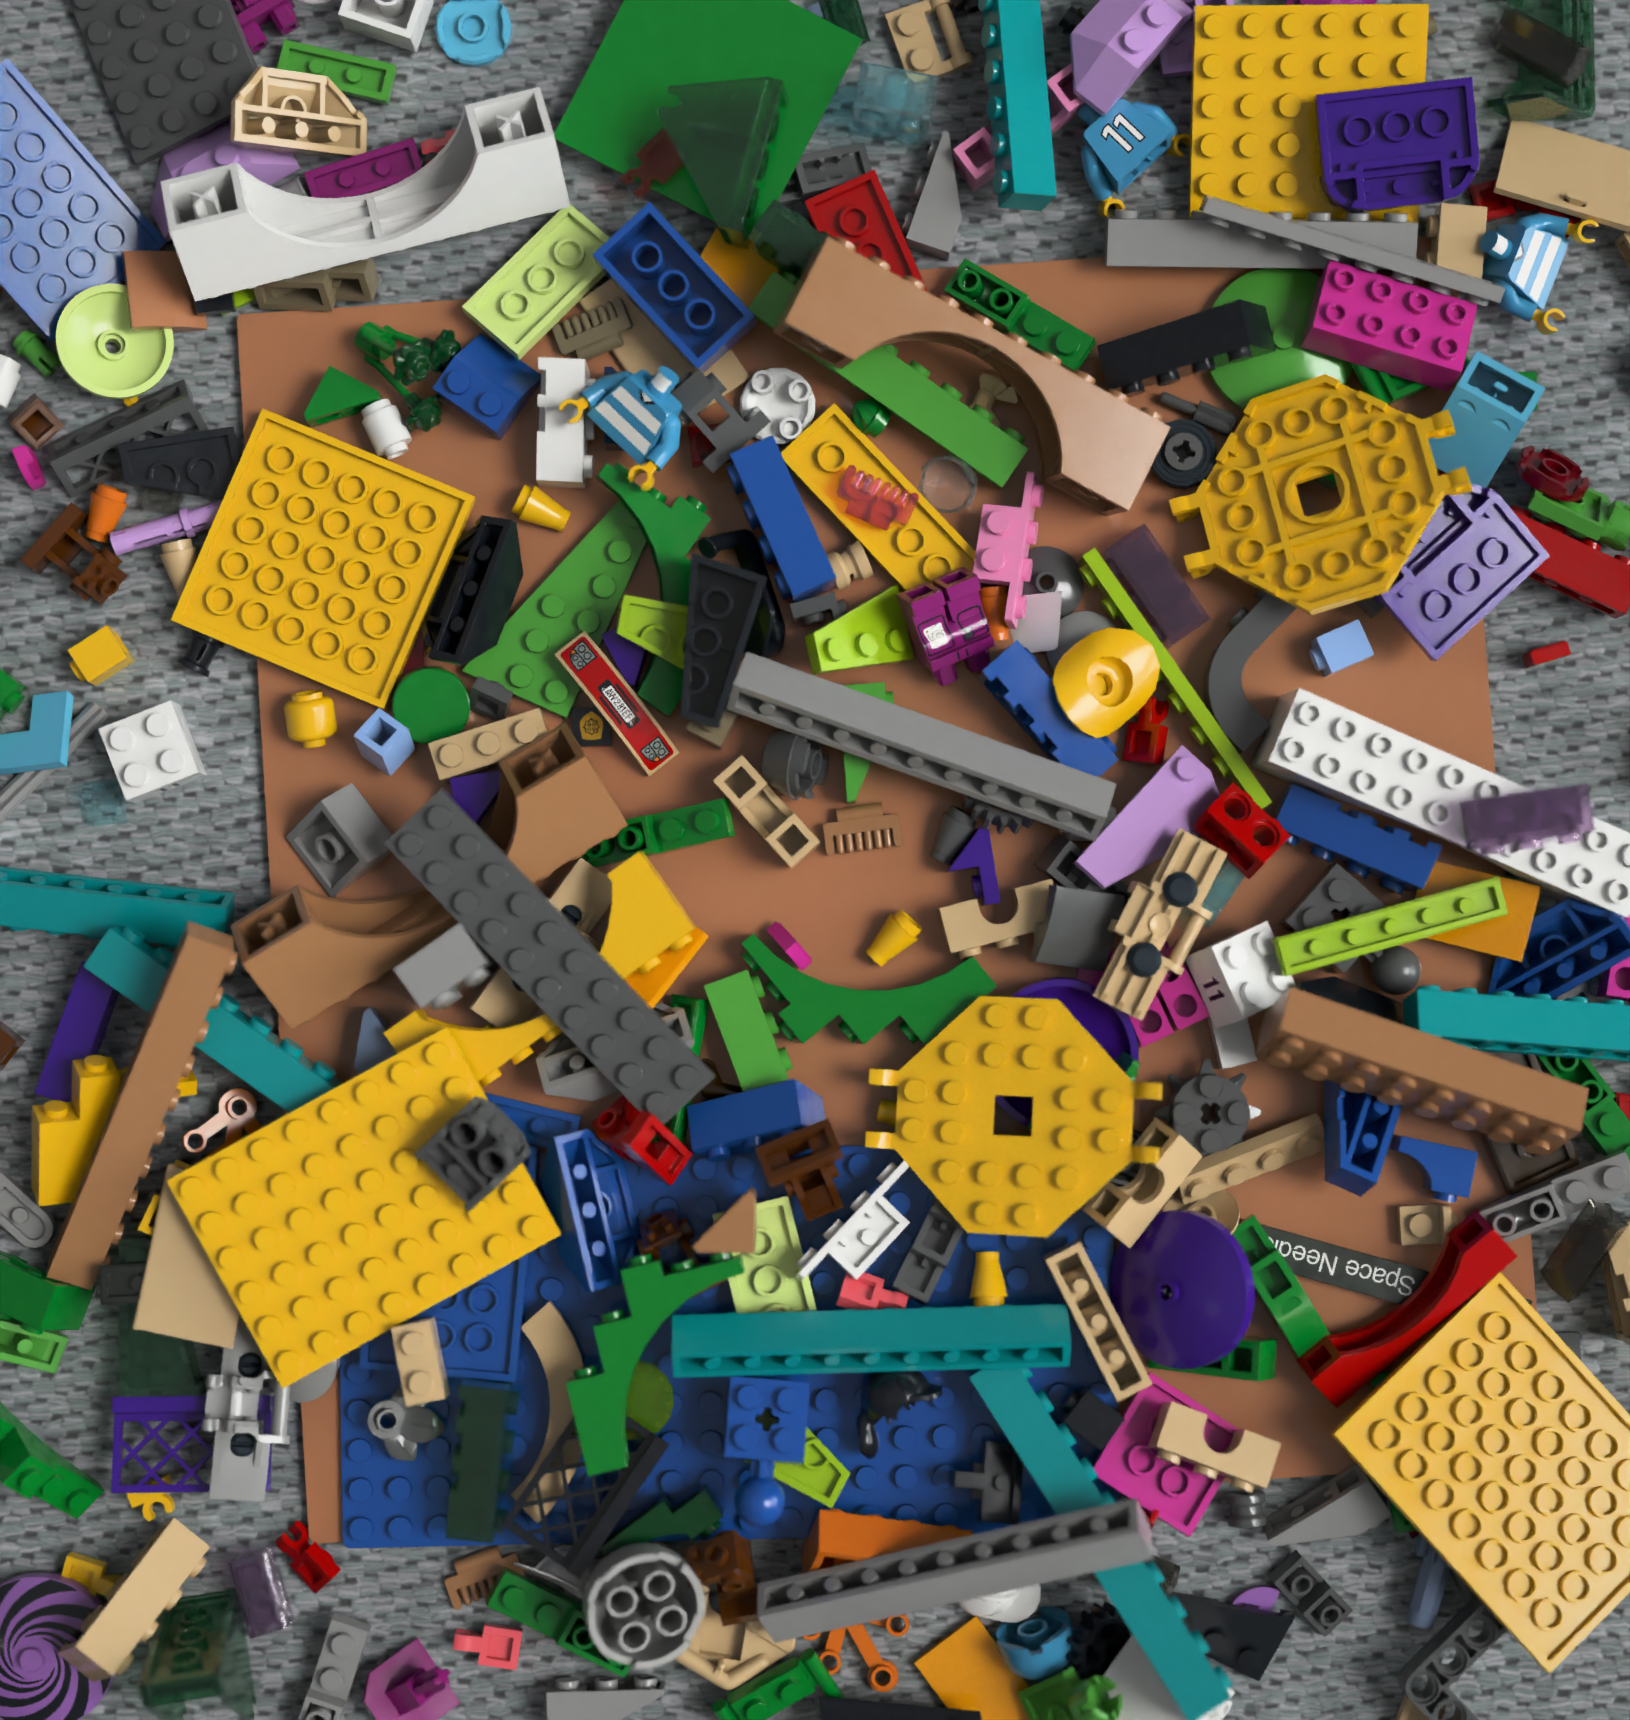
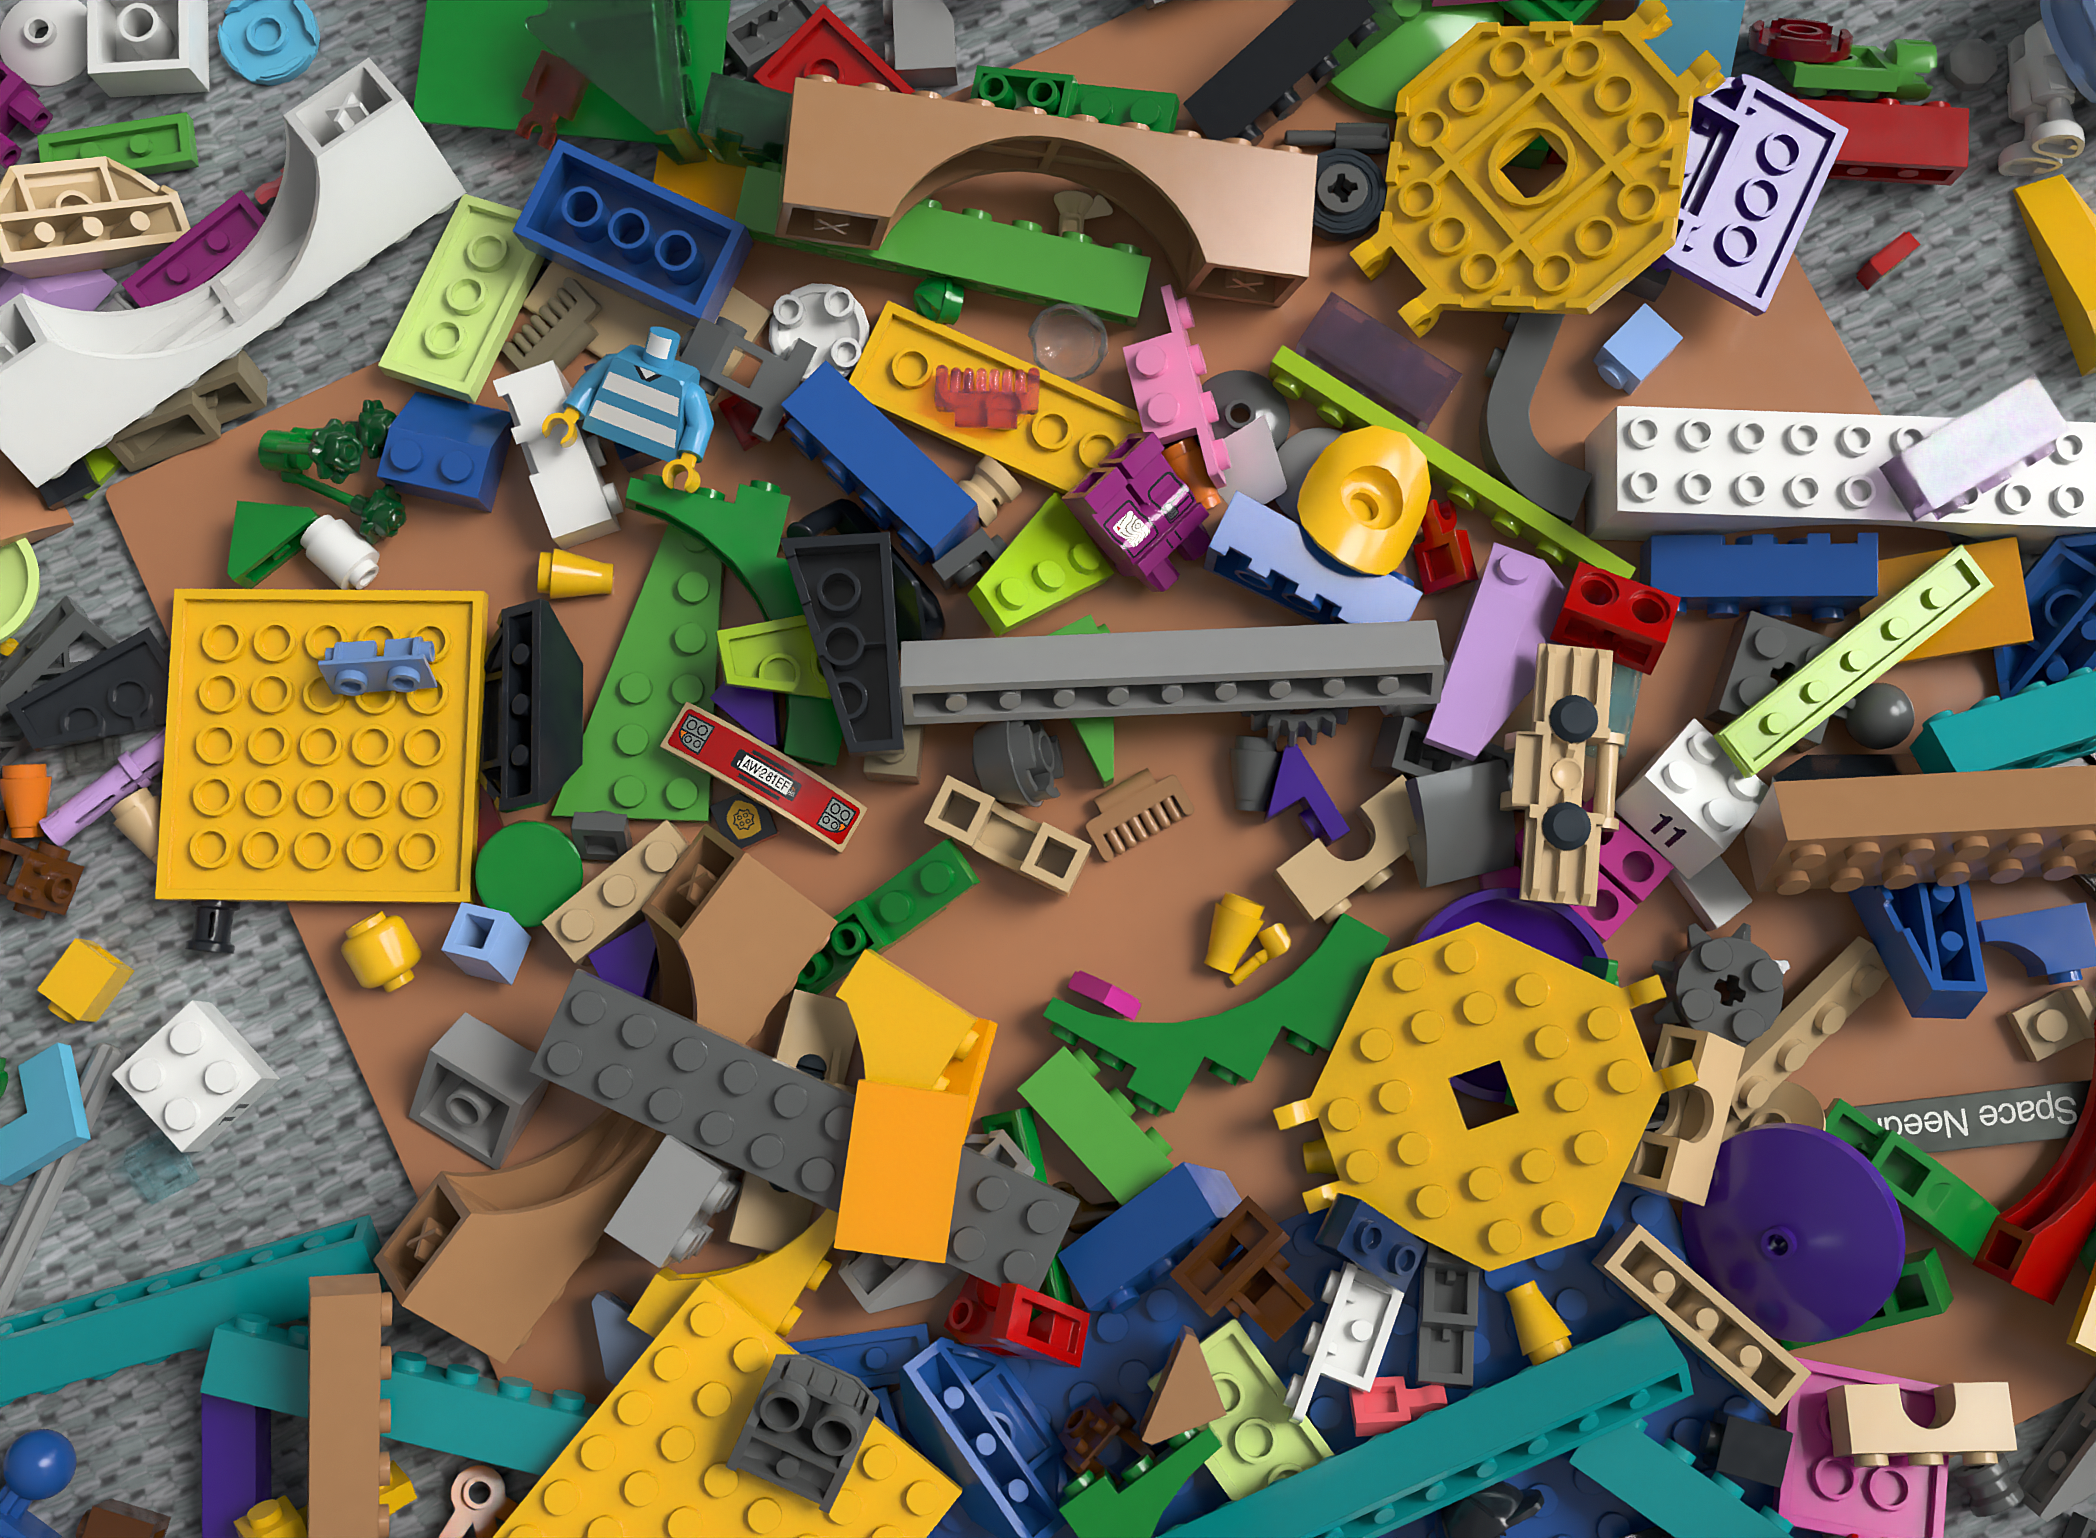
camera: 15 degrees left, 5 degrees down
none -> medium blue hinge [318,636,437,696]
none -> light orange tile [834,1079,969,1264]
none -> yellow hand [1229,923,1291,986]
none -> dark blue plate [1313,1193,1428,1294]

